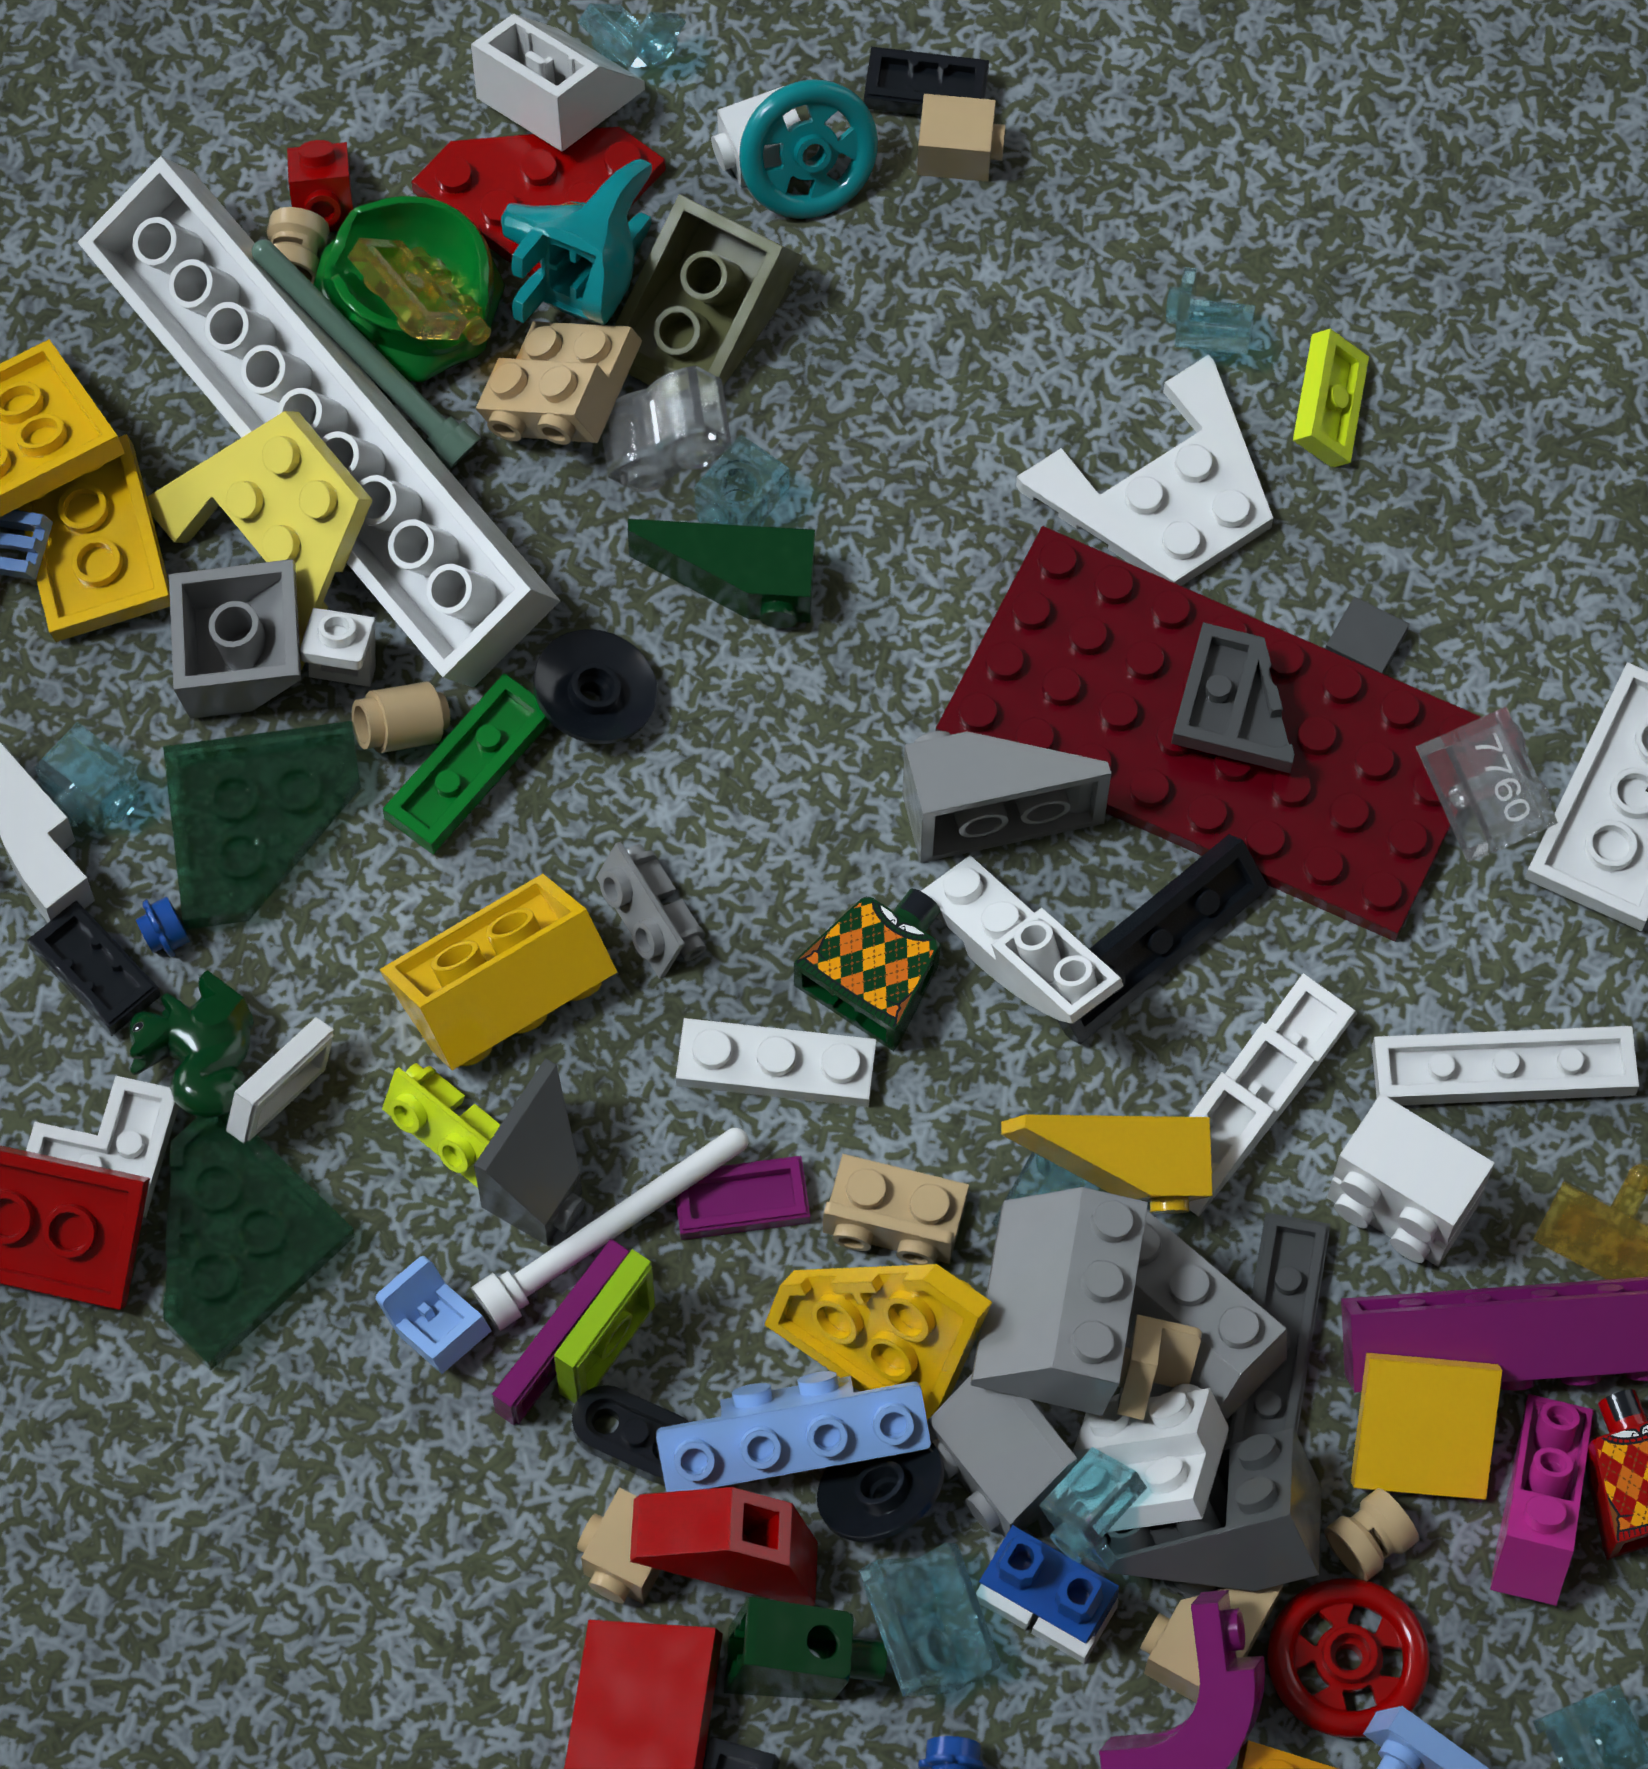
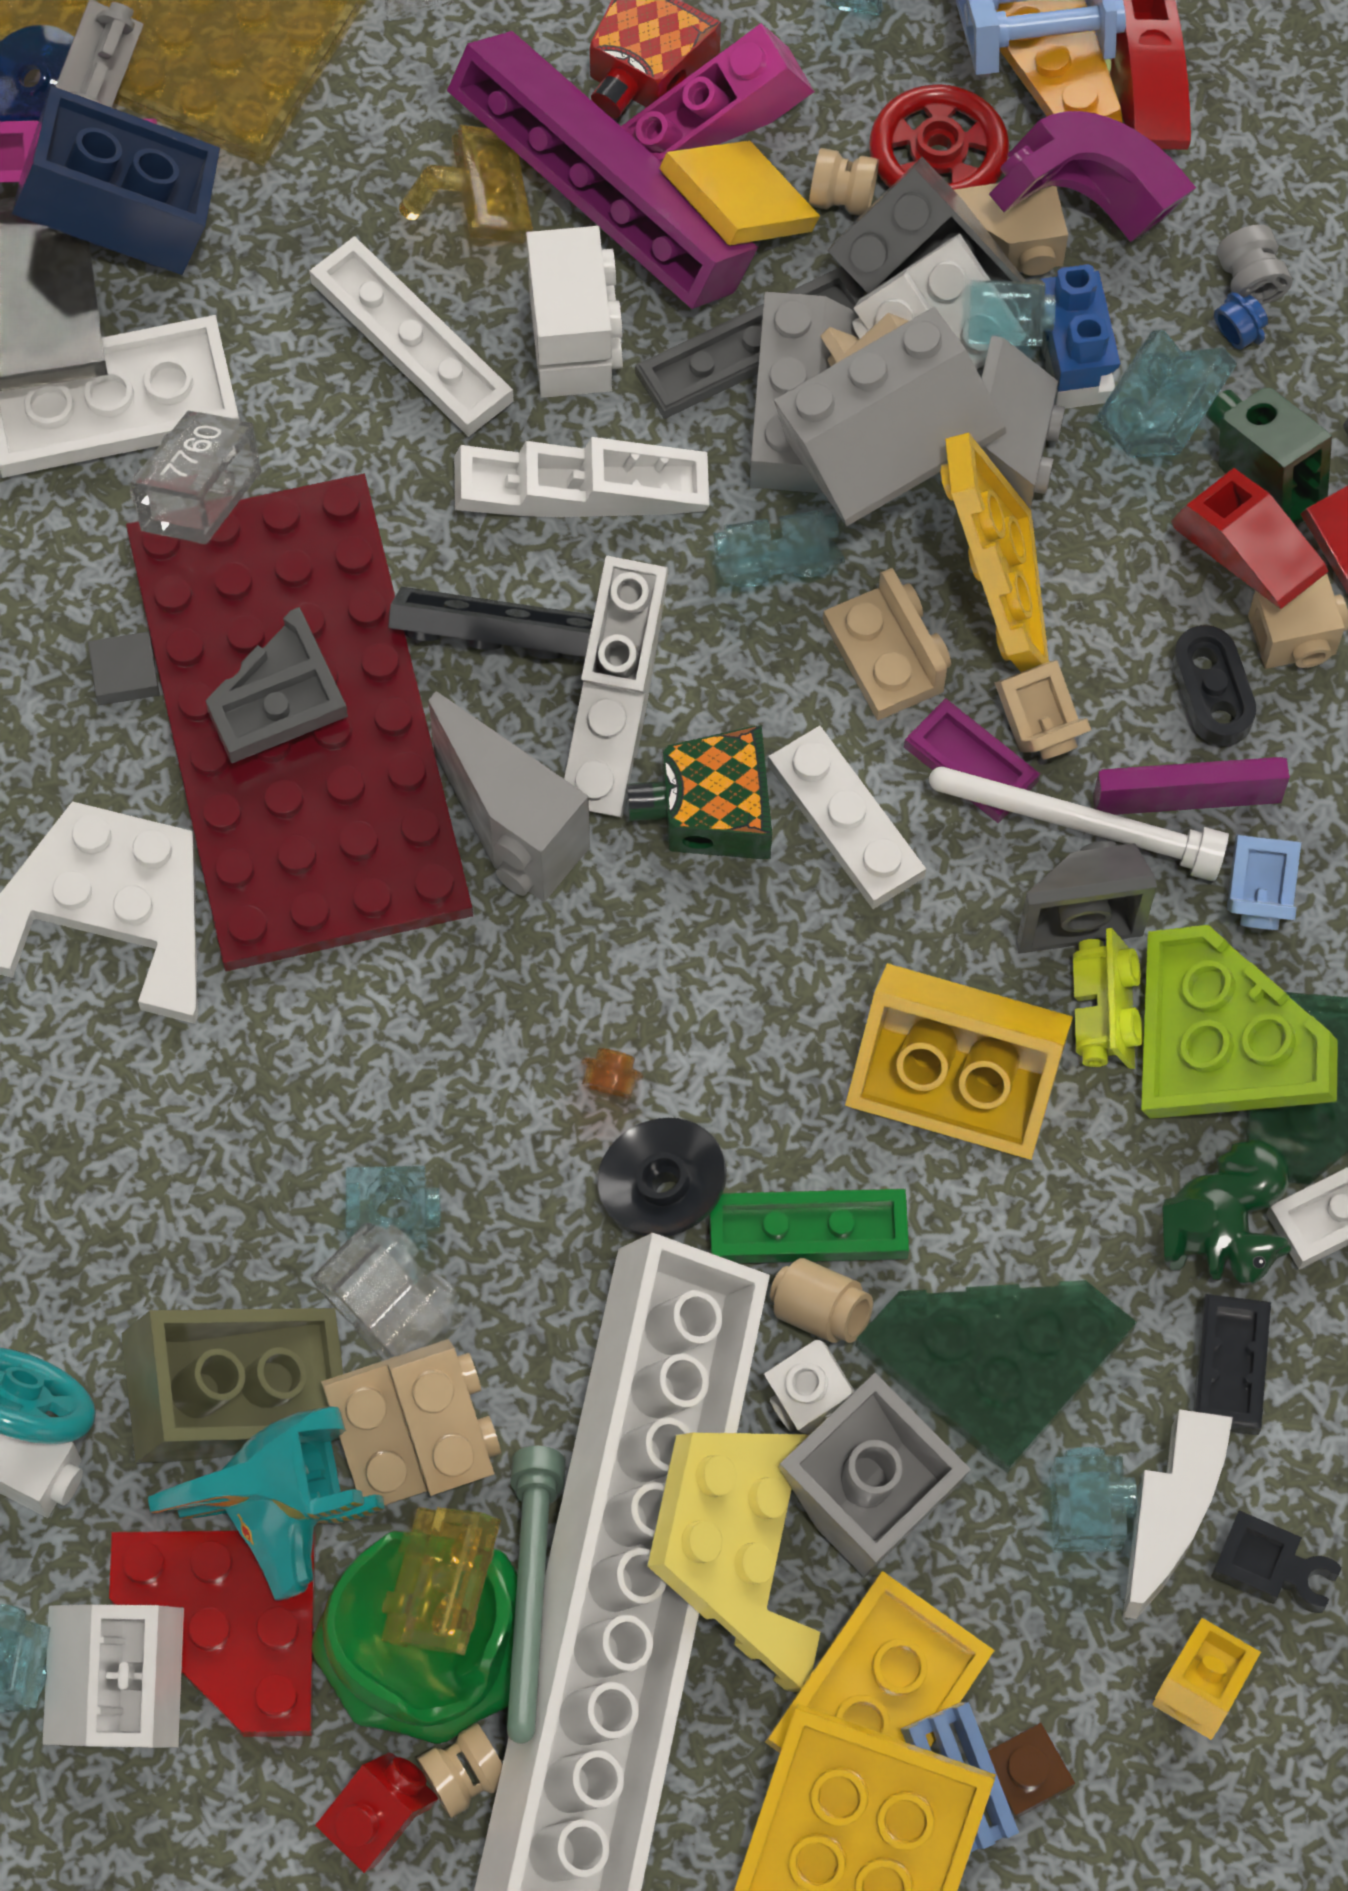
camera: 130 degrees left, 0 degrees up
blue plate [135,896,191,957] -> none
white tile [226,1017,334,1143] -> none
lime tile [554,1249,655,1404] -> none
light grey hinge [596,842,706,979] -> none
dark green slope [627,519,815,628] -> none
light blue bracket [656,1371,931,1492] -> none
black dish [817,1441,944,1542] -> none
yellow slope [1001,1114,1213,1214] -> none
none -> clear orange plate [581,1048,643,1098]
none -> tan bracket [994,660,1091,760]
none -> lime plate [1141,925,1338,1119]

